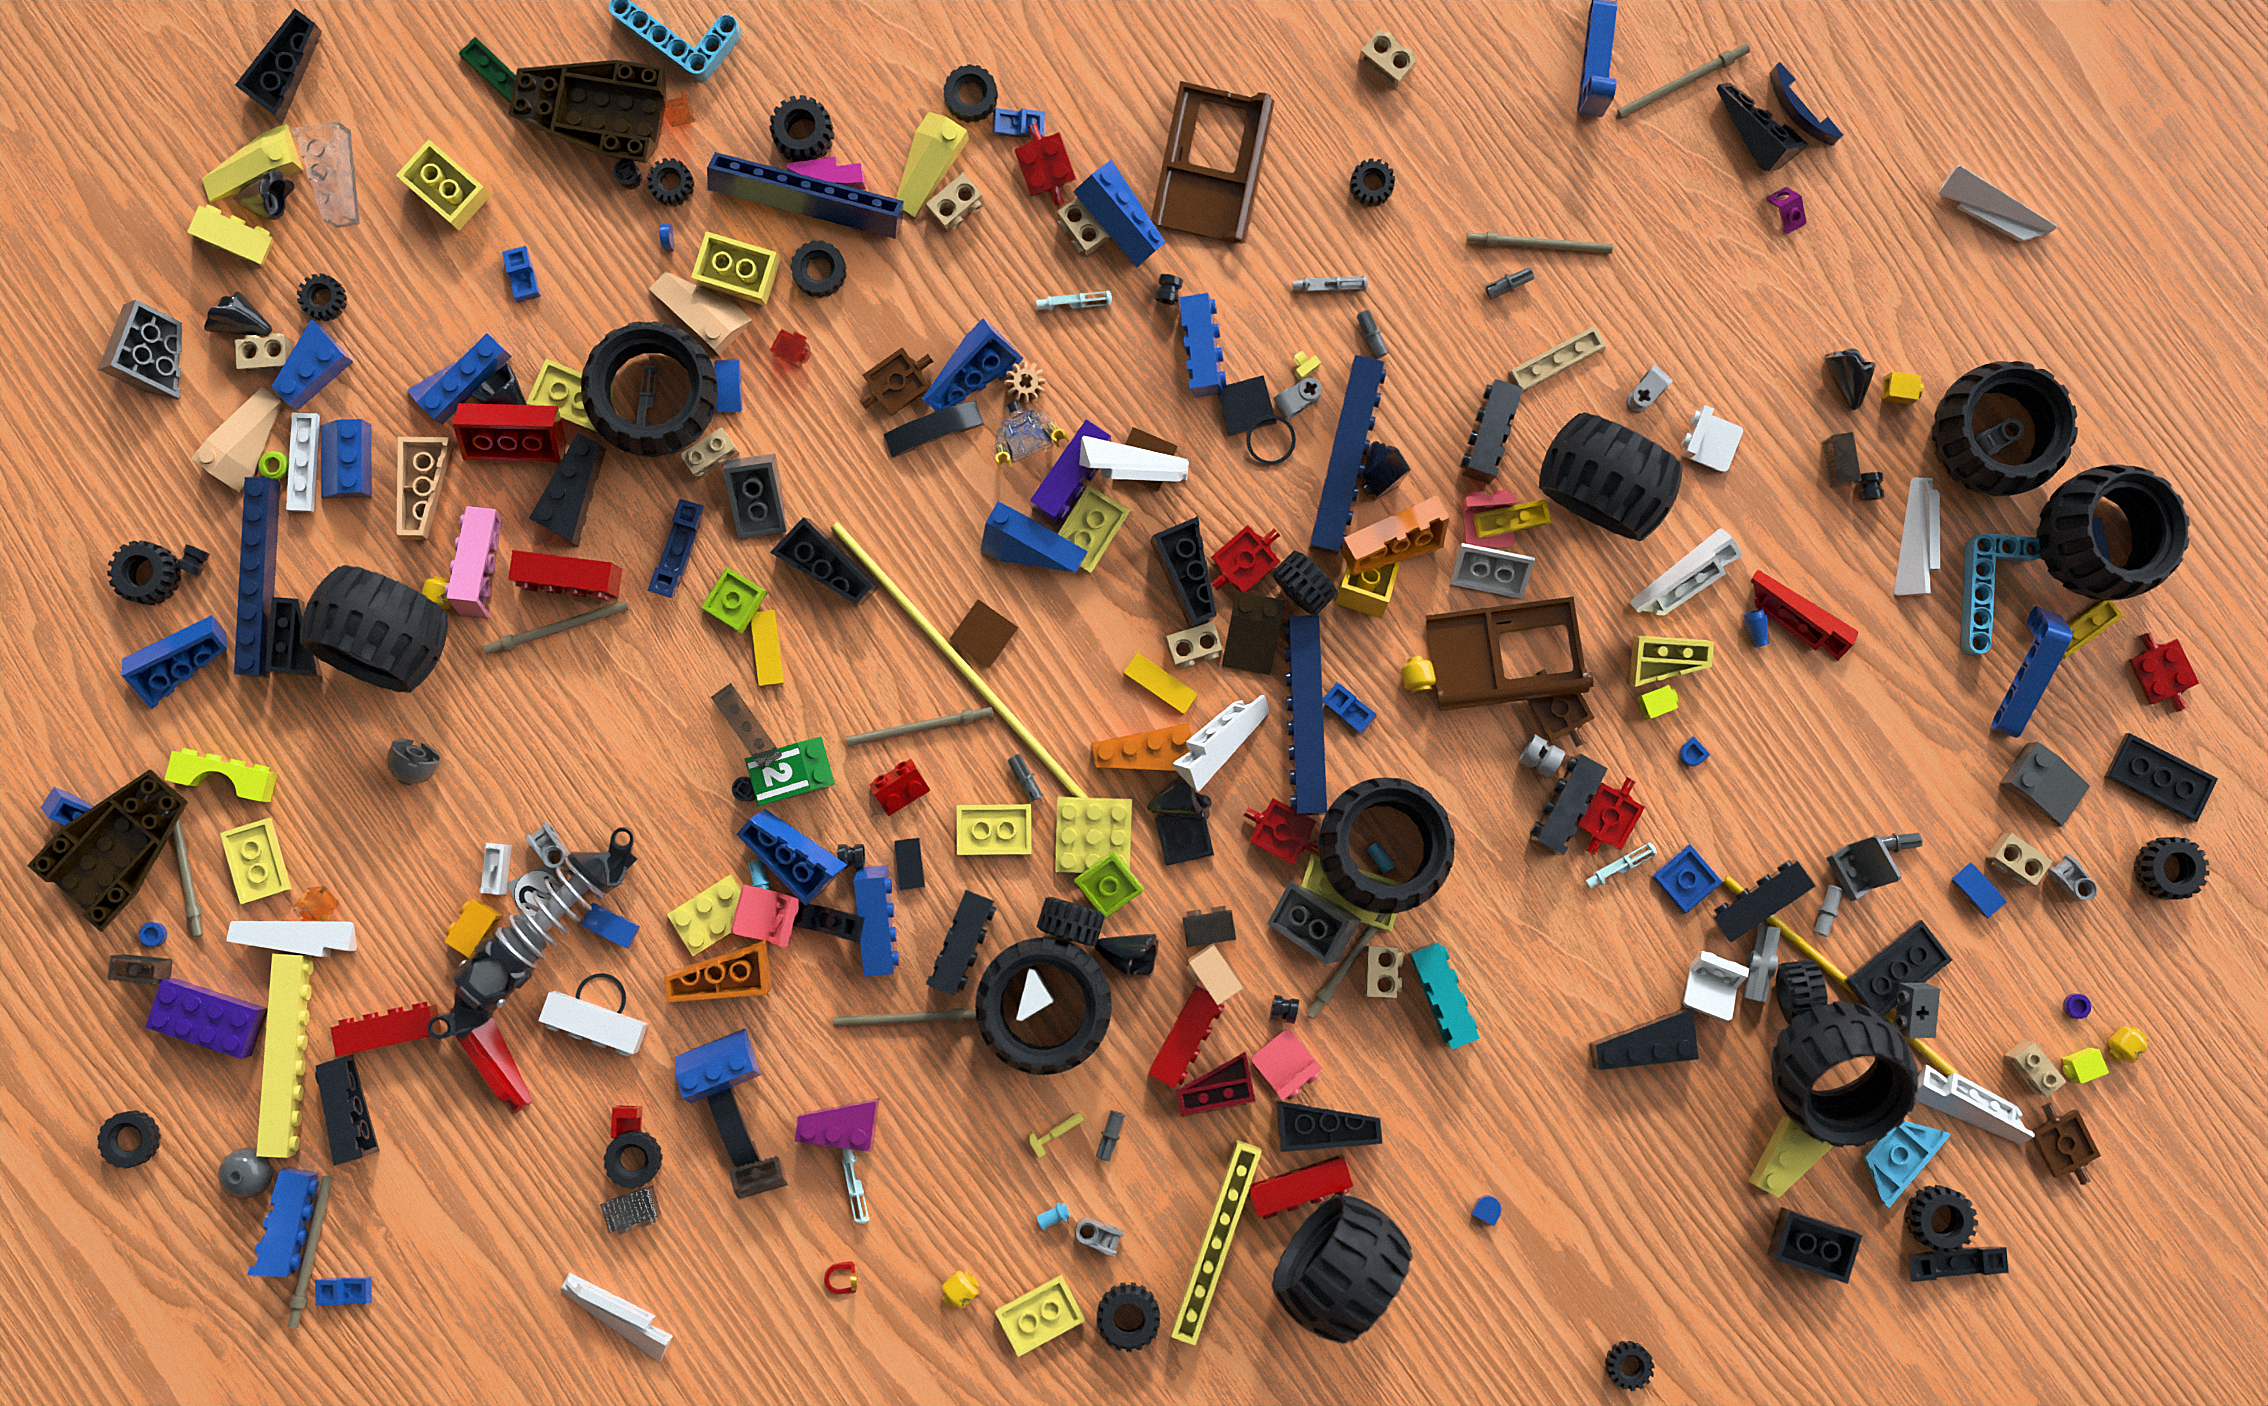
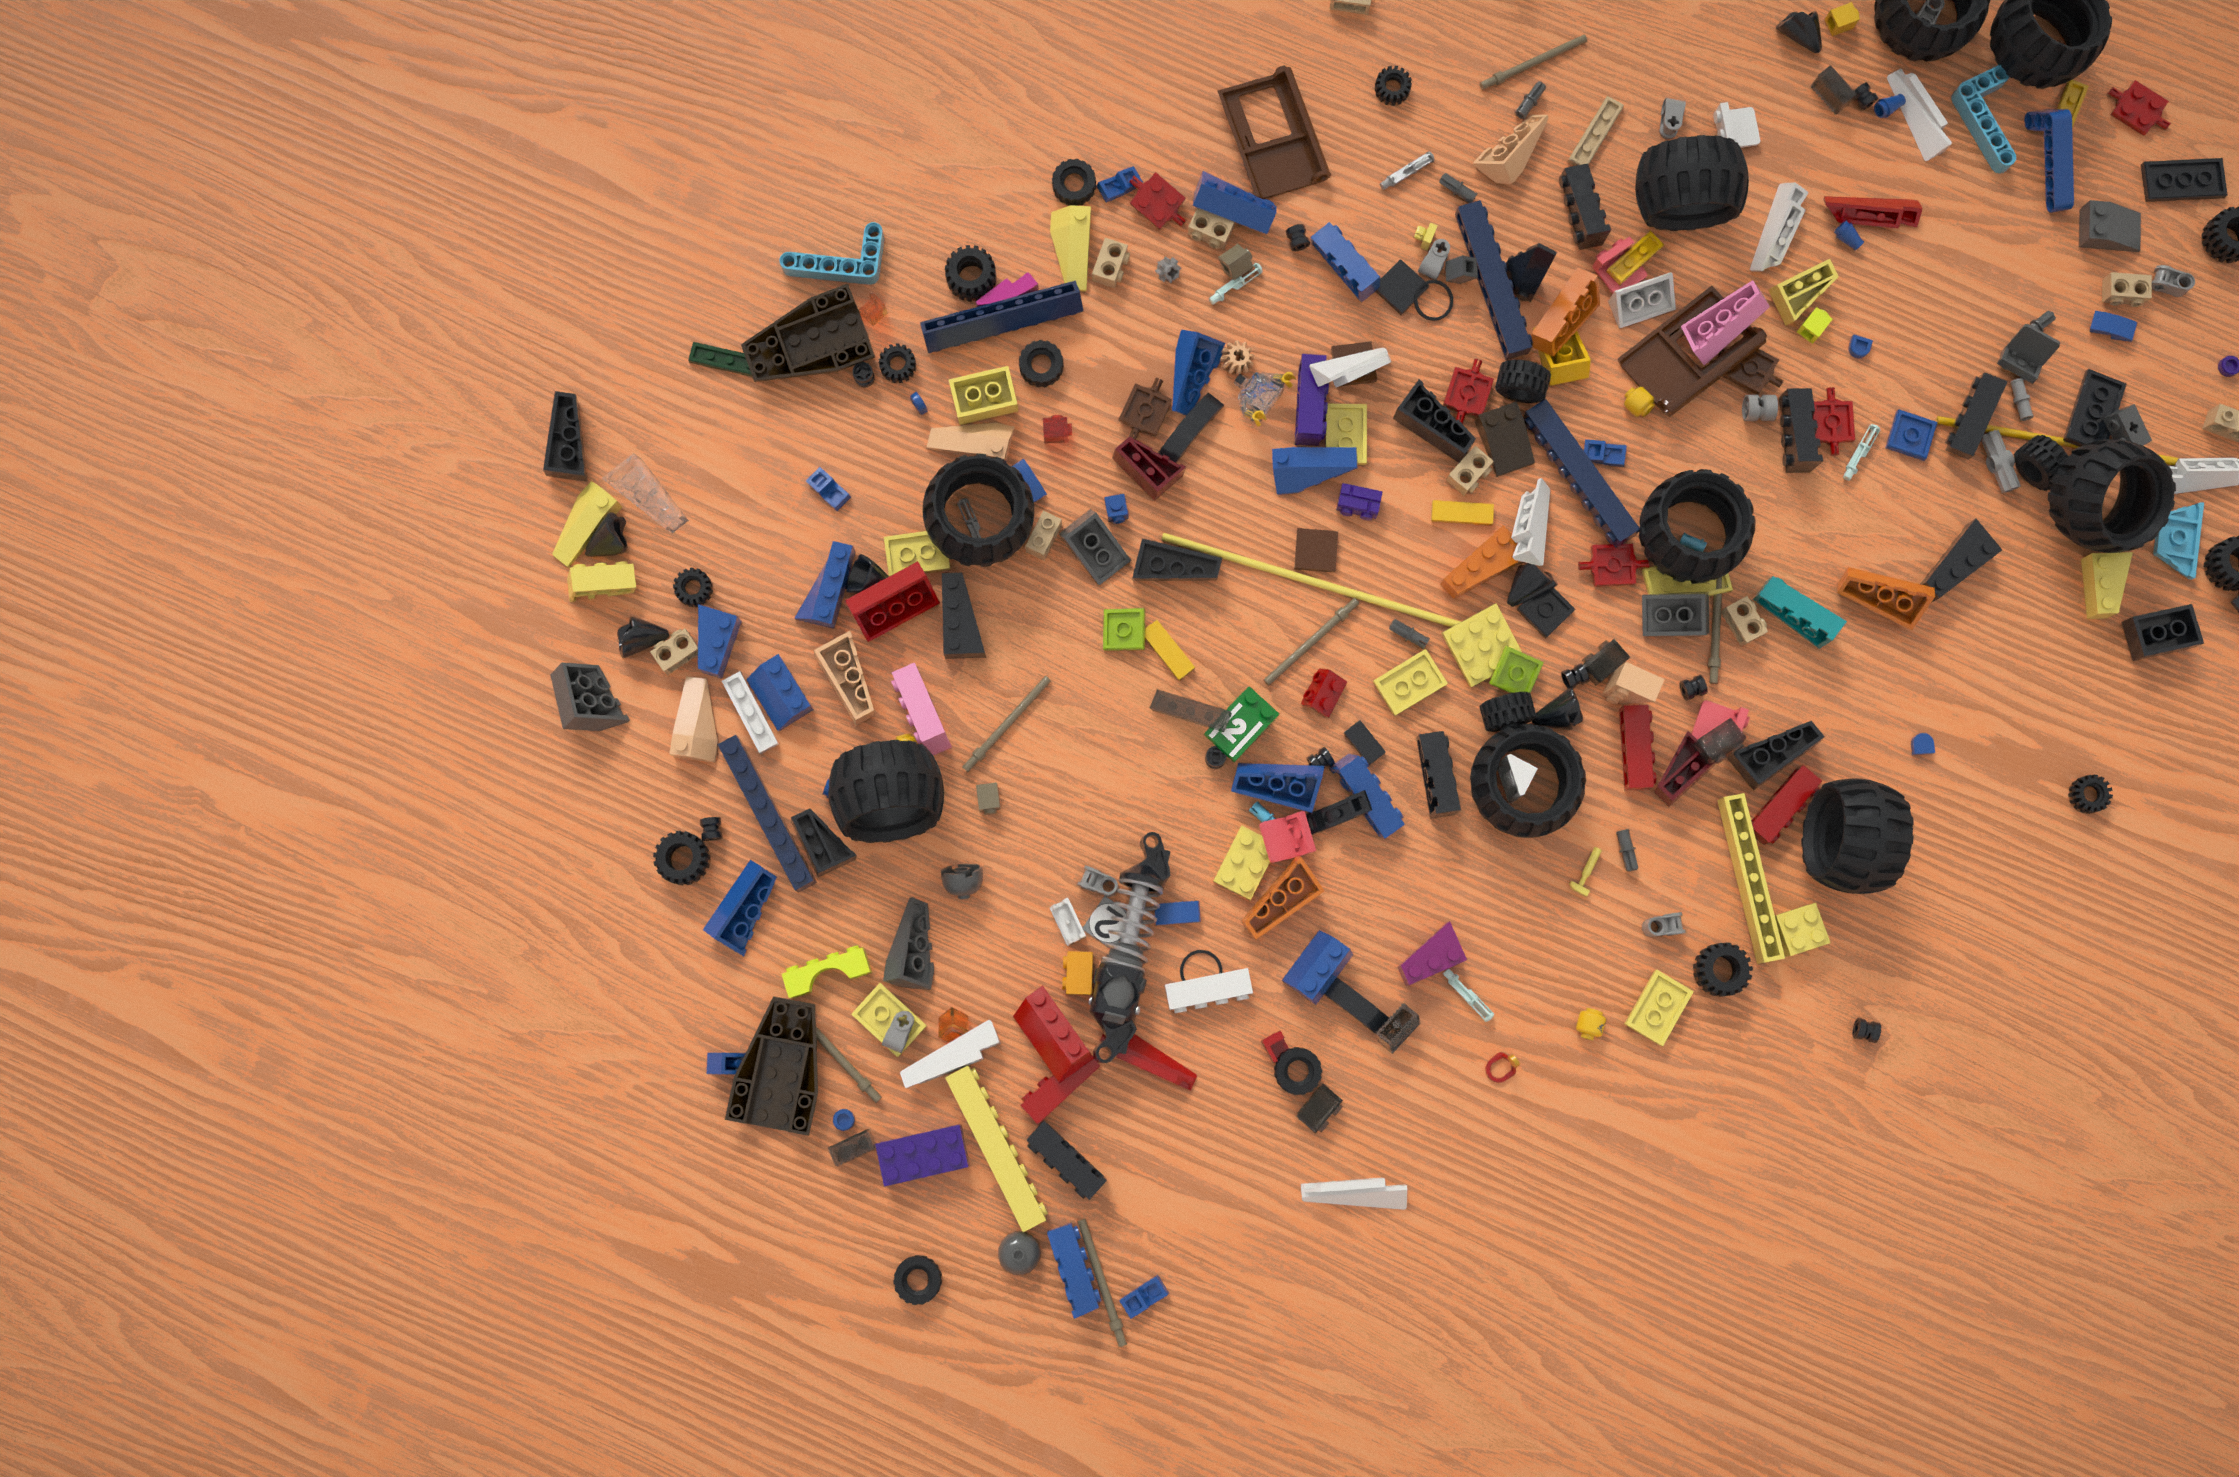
camera: 30 degrees left, 5 degrees down
lime piece [258,451,289,481] -> none
light yellow brick [396,139,491,231] -> none
red brick [508,550,622,601] -> none
dark blue slope [648,499,704,598] -> none
dark tan bar [833,1008,976,1027] -> none
medium azure pin [1037,1203,1071,1230] -> none
white bracket [1683,951,1749,1022] -> none
none -> light grey piece [882,1011,914,1053]
none -> dark grey wedge [883,897,934,990]
none -> dark tan brick [976,782,1001,815]
none -> red slope [1013,985,1094,1083]
none -> blue bracket [1104,494,1129,524]
none -> dark red wedge [1112,436,1186,501]
none -> light grey gear [1155,256,1181,283]
none -> dark tan brick [1218,244,1253,280]
none -> dark purple brick [1336,483,1383,521]
none -> dark grey brick [1445,255,1478,284]
none -> light nougat wedge [1473,115,1549,184]
none -> black wheel [1561,663,1589,689]
none -> bright pink wedge [1681,280,1770,365]
none -> clear smoke brick [1693,718,1746,765]
none -> light yellow brick [1775,903,1831,957]
none -> orange wedge [1837,567,1935,630]
none -> blue cone [1874,94,1906,118]

